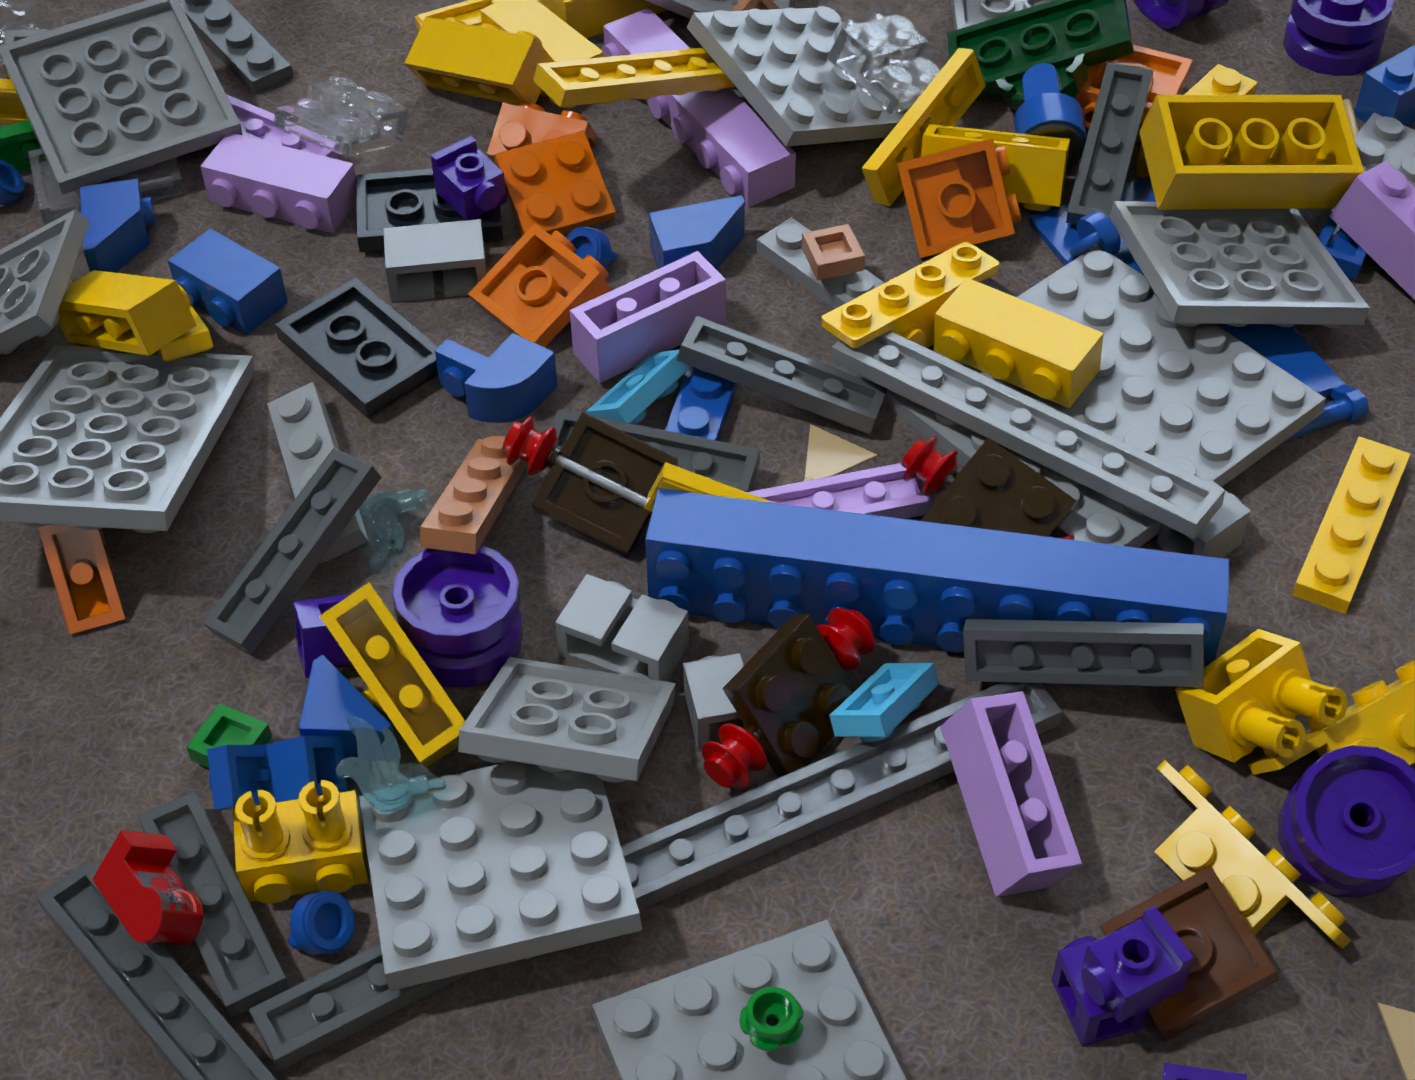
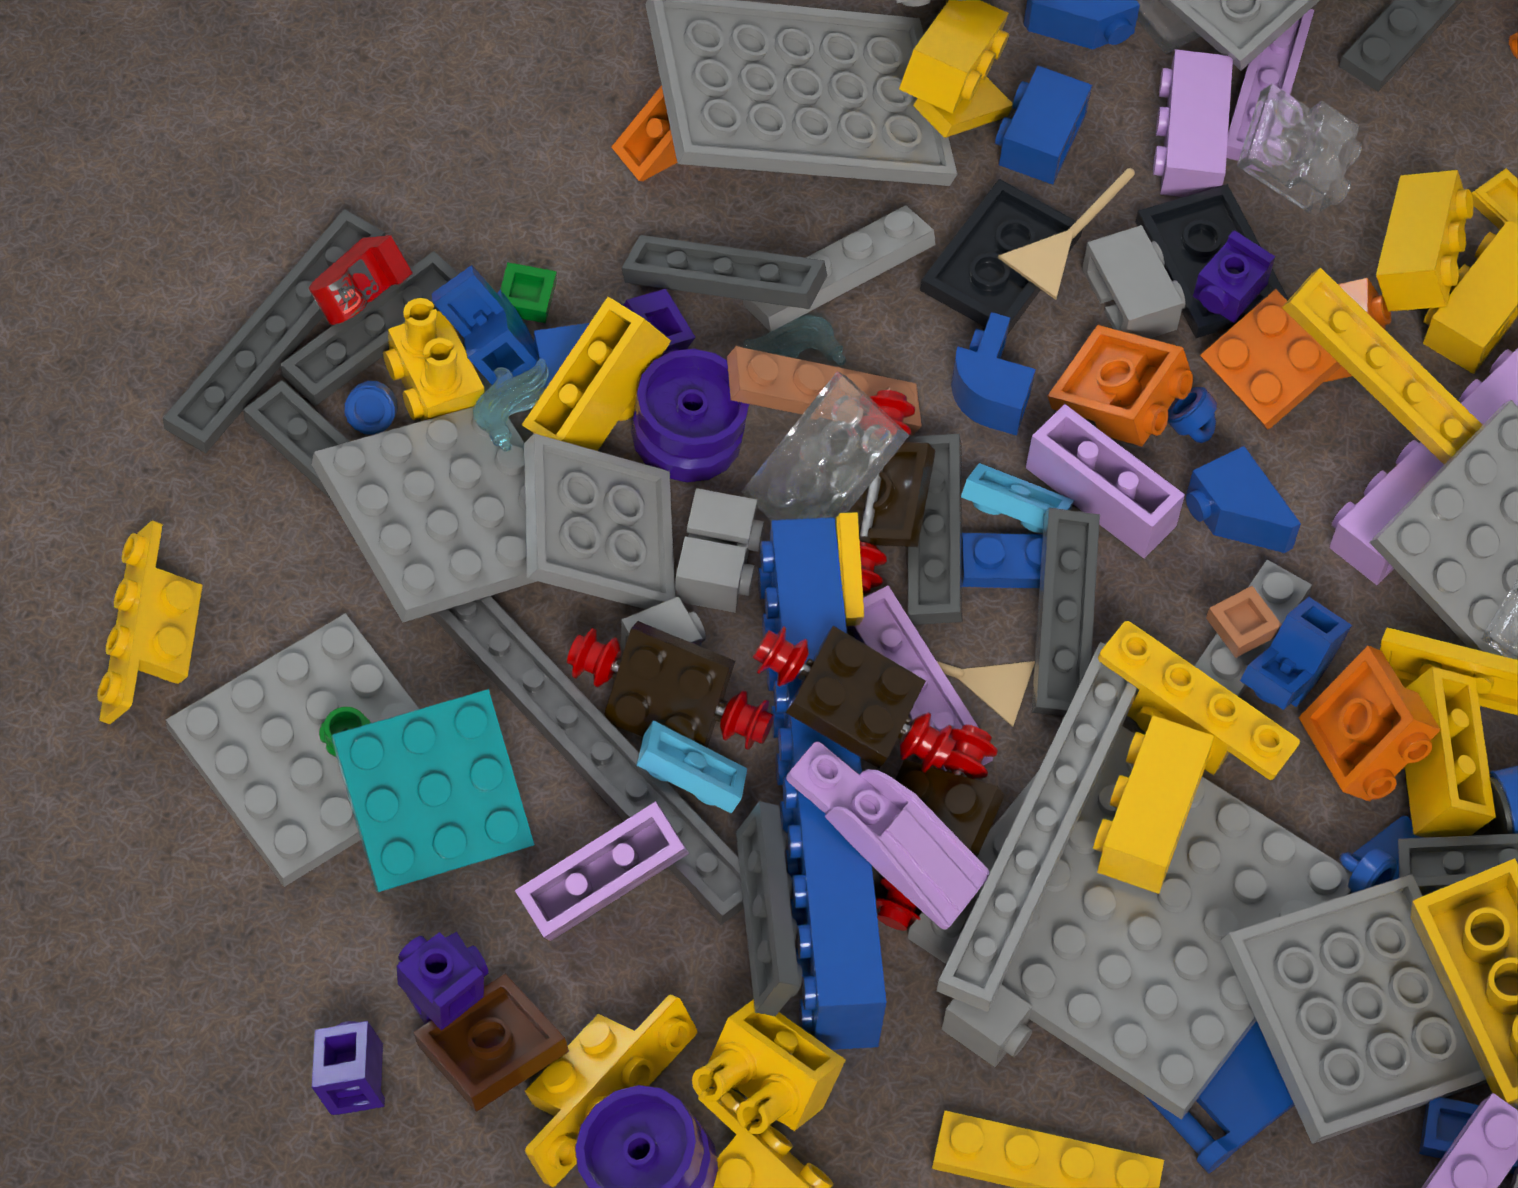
camera: 70 degrees right, 10 degrees up
none -> teal plate [331,689,535,892]
none -> clear plate [742,371,910,520]
none -> dark brown plate [752,626,956,773]
none -> lavender piece [786,742,989,929]
none -> tan piece [998,168,1135,300]
none -> blue brick [1240,597,1352,710]

